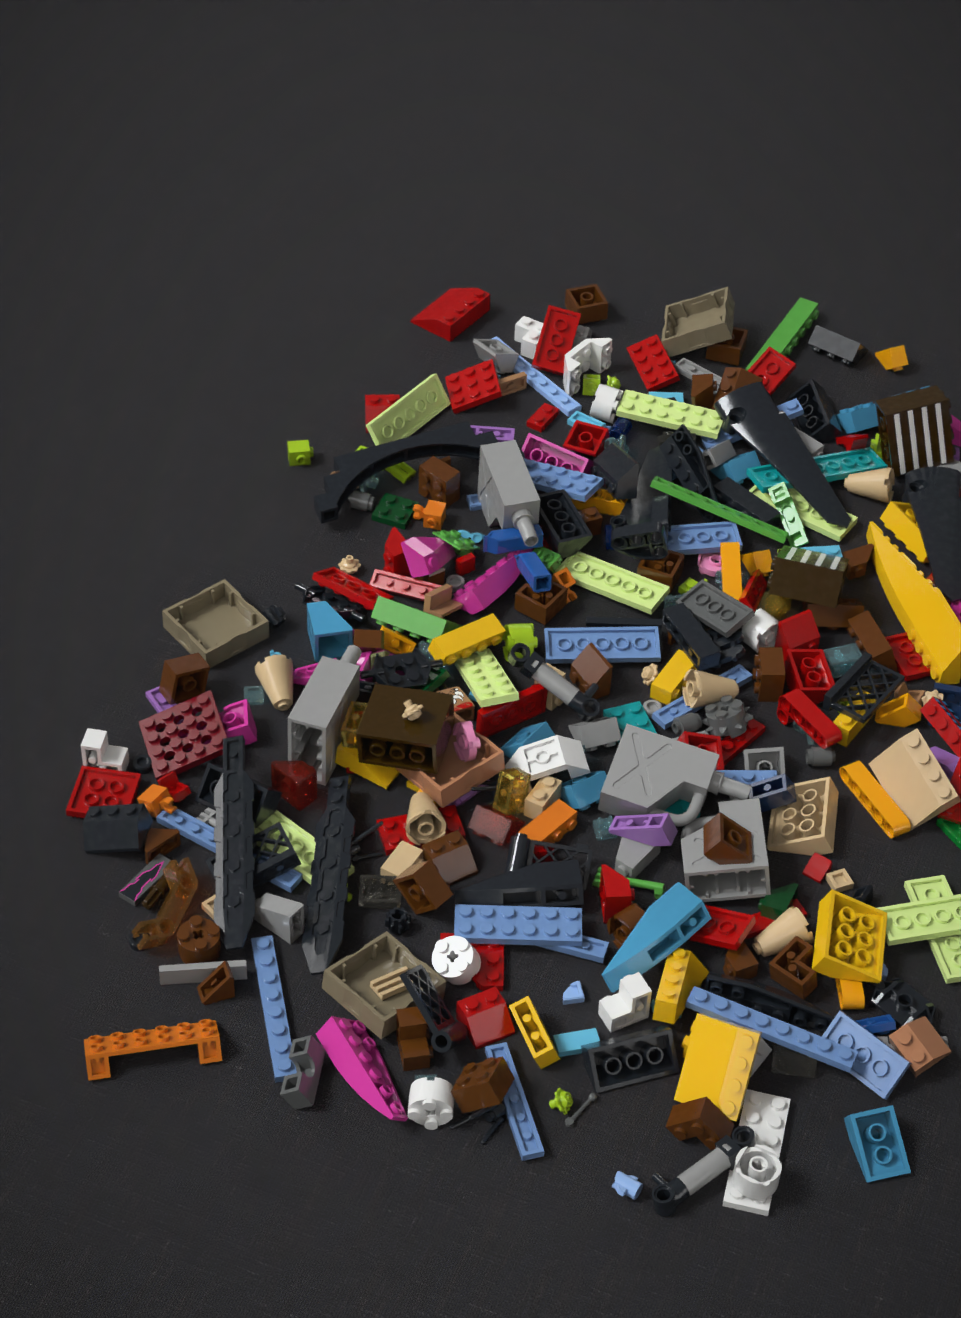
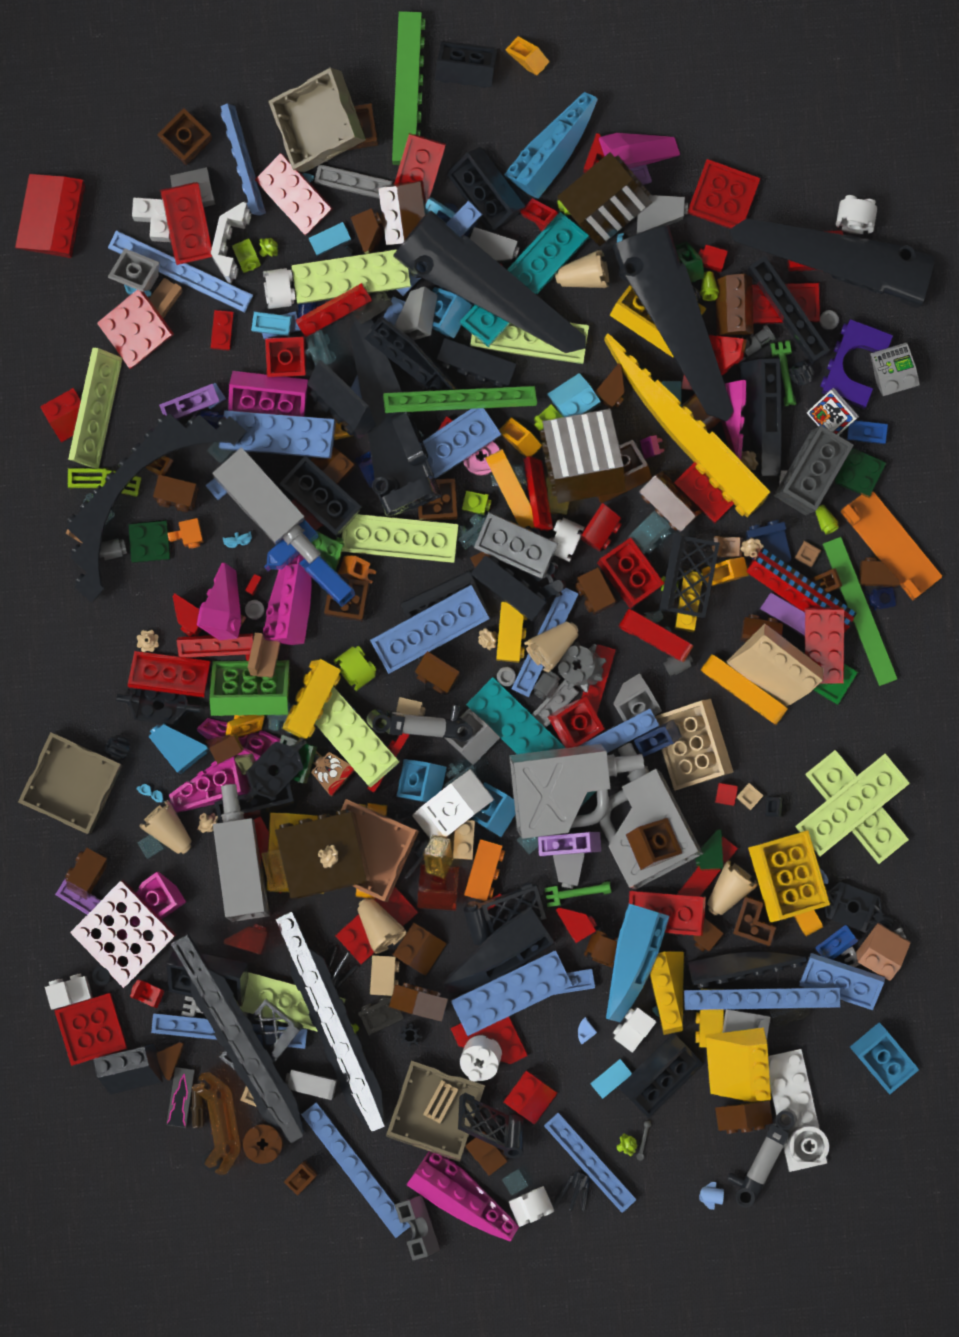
camera: 20 degrees left, 40 degrees up
orange bracket [84,1019,222,1081] -> none
orange brick [137,784,177,818] -> none
light grey tile [159,960,247,985] -> none
lime brick [287,440,314,466] -> none
bright green hinge [432,530,480,556] -> none
reddish brown brick [451,1056,515,1113] -> none
bright pink plate [453,721,481,762] -> none
yellow brick [509,996,560,1069] -> none
slope [768,482,809,548] -> none
none -> medium blue plate [221,104,266,216]
none -> red plate [296,283,372,337]
none -> magenta tile [640,435,664,459]

